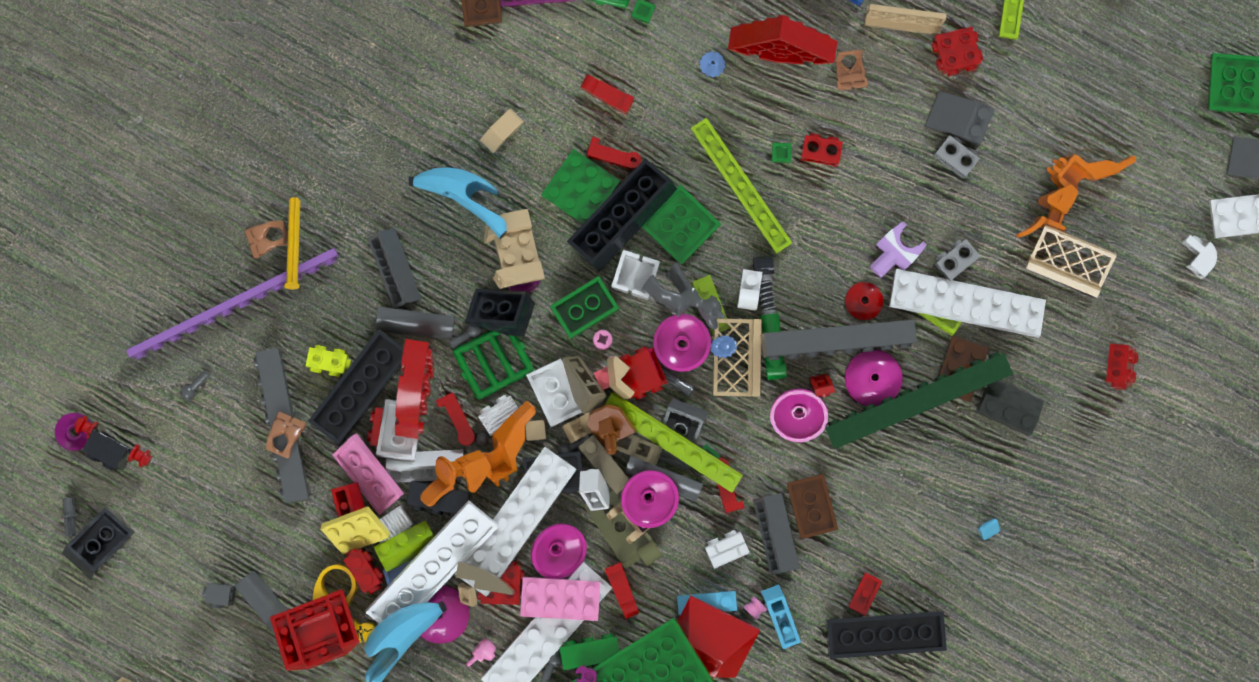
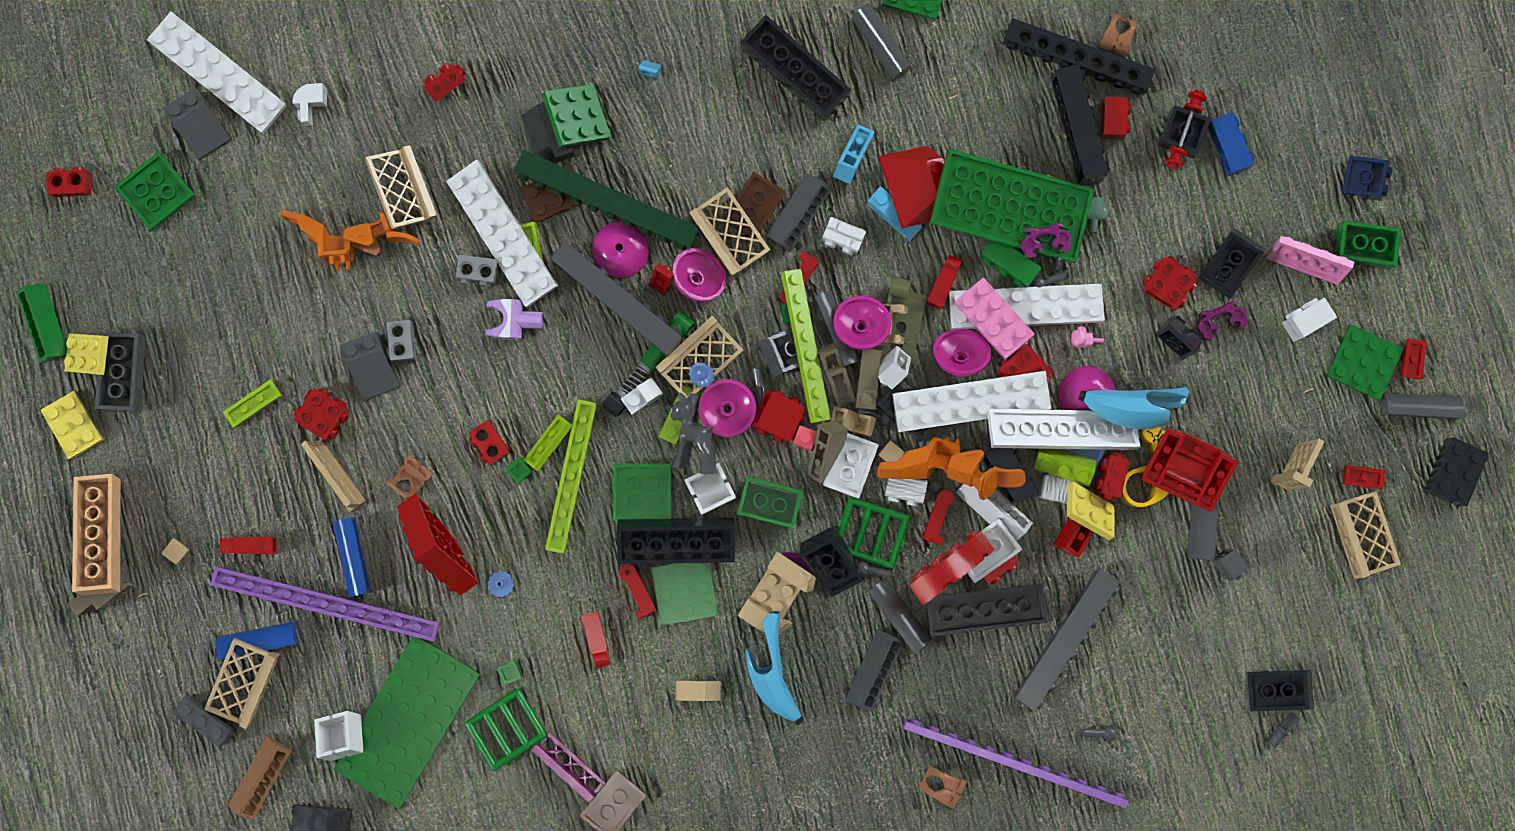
camera: 130 degrees left, 0 degrees up
magenta dish [54,413,92,451] -> none
black brick [74,416,153,472] -> none
nougat piece [266,412,306,459] -> none
yellow axle [284,197,300,290] -> none
neon yellow brick [306,345,351,377] -> none
bright pink plate [333,433,404,515] -> none
dark tan slope [456,562,515,595] -> none
tan tile [458,583,478,607] -> none
dark orange piece [588,404,636,455] -> none
bright pink wheel [593,330,612,350] -> none
tan slope [607,356,635,399] -> none
bright pink wheel [743,596,767,621] -> none
red dish [845,282,883,320] -> none
red plate [848,572,883,616] -> none
none -> lime plate [524,415,573,471]
none -> green plate [542,84,611,148]
none -> tan fence [689,187,771,277]

